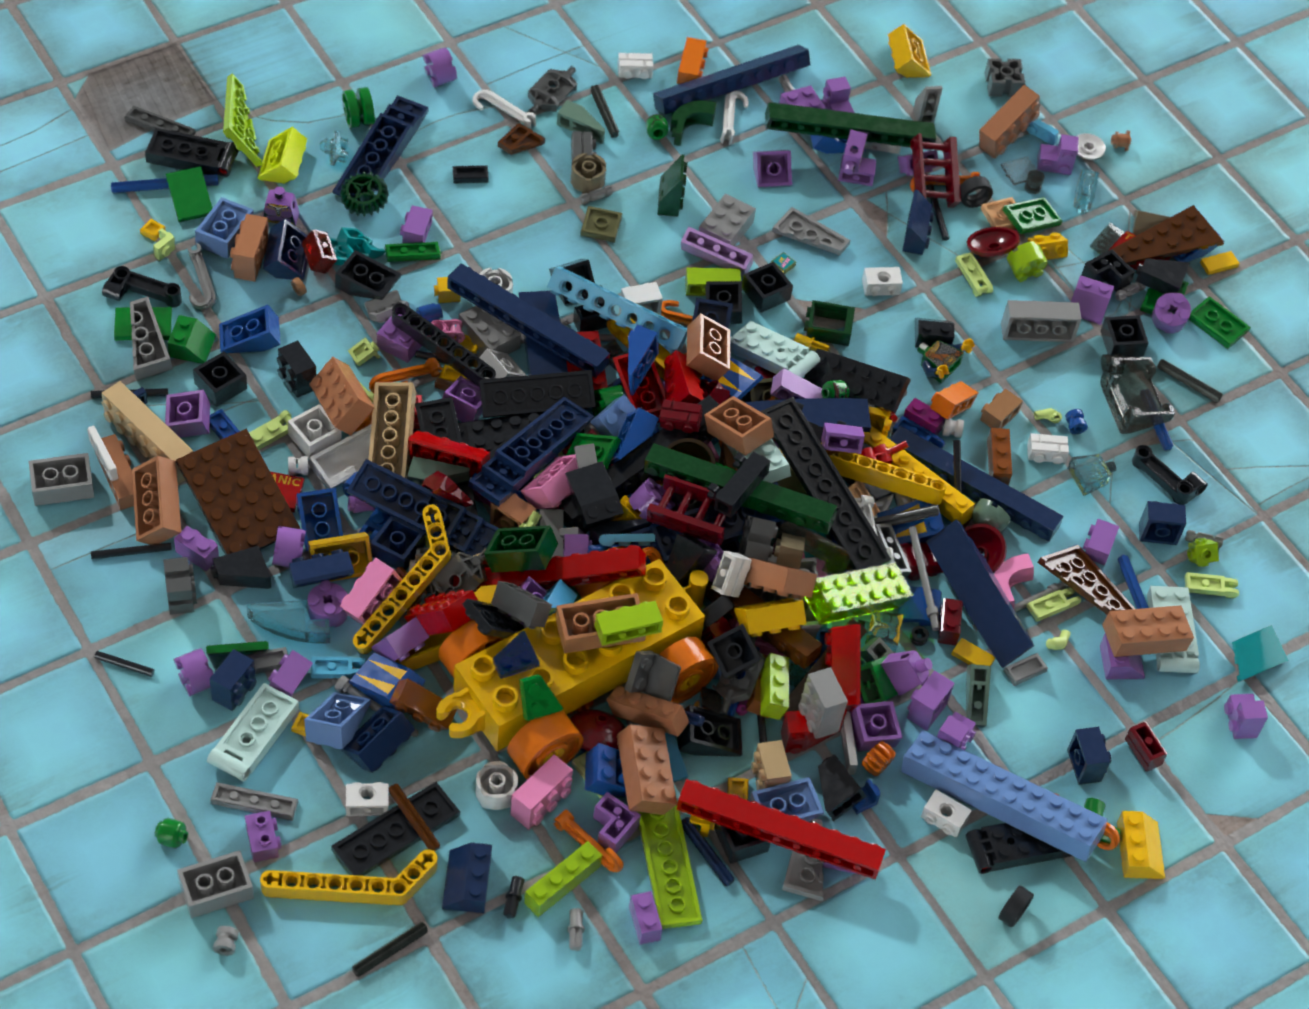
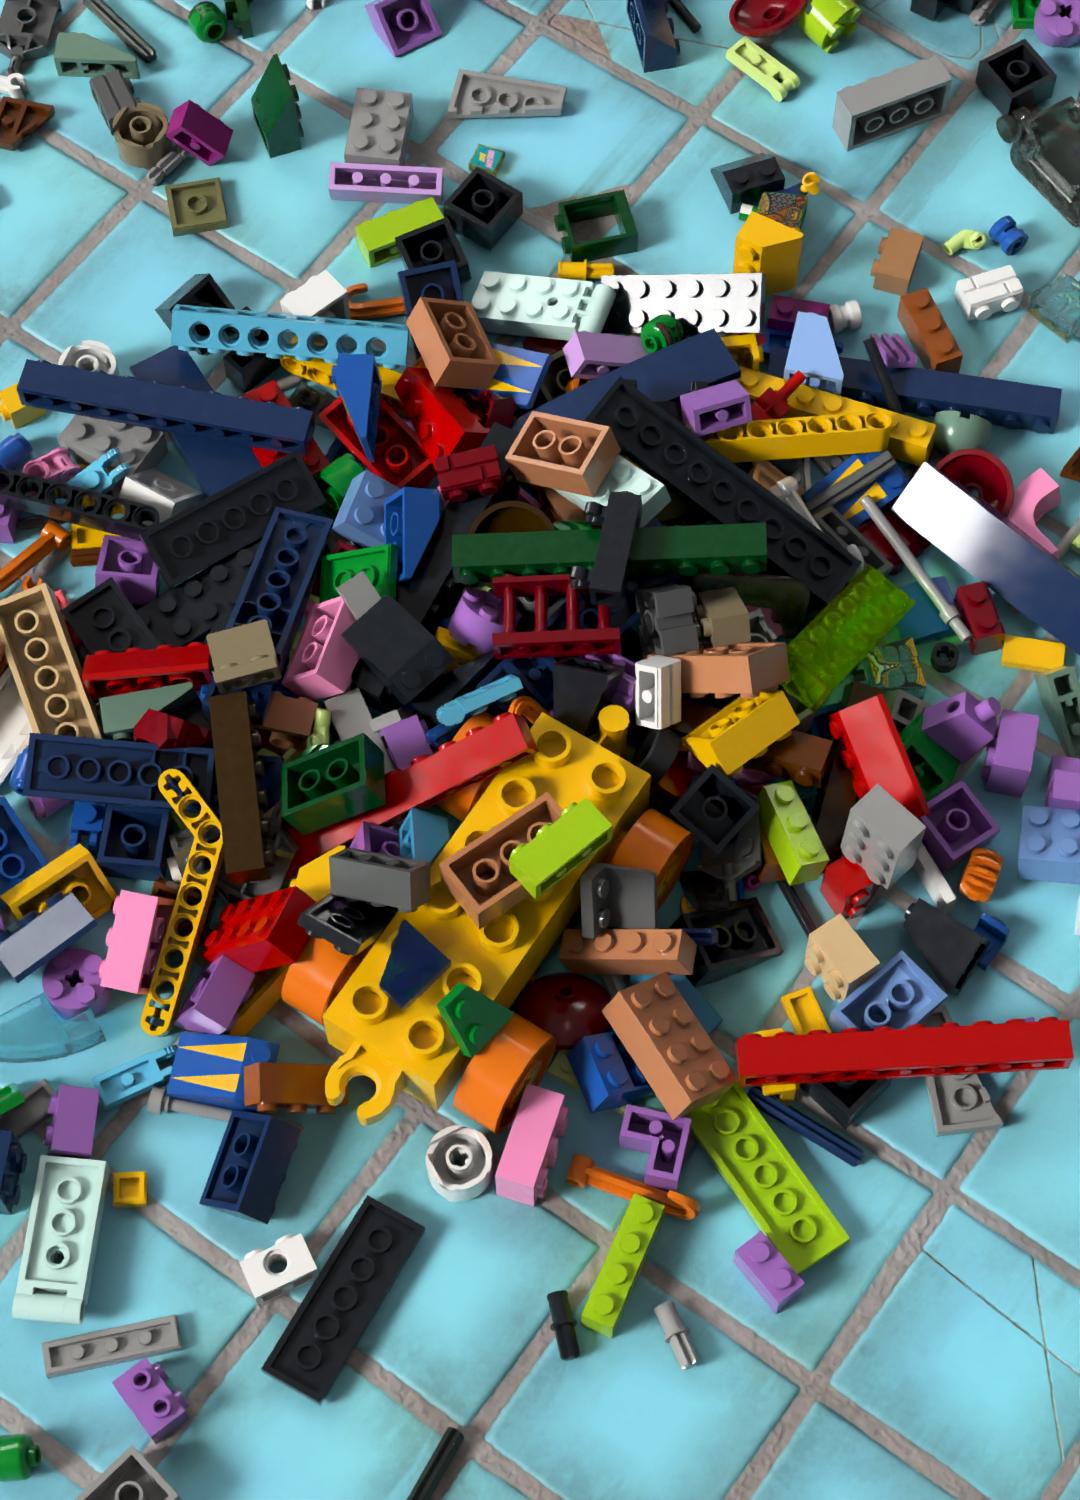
camera: 15 degrees left, 10 degrees up
yellow beam [260,849,438,905] -> none
medium blue slope [304,692,371,749] -> none
reddish brown axle [389,783,440,852] -> none
dark blue slope [442,842,492,914] -> none
white brick [862,267,903,296] -> none
orange brick [930,381,979,420] -> none
medium lavender slope [1071,275,1114,325] -> none
none -> medium azure hinge [55,448,132,510]
none -> magenta brick [165,100,233,166]
none -> dark tan bracket [206,619,282,695]
none -> dark brown brick [208,691,274,885]
none -> yellow slope [733,211,804,296]
none -> light blue slope [783,311,844,396]
none -> medium lavender tile [870,334,917,368]

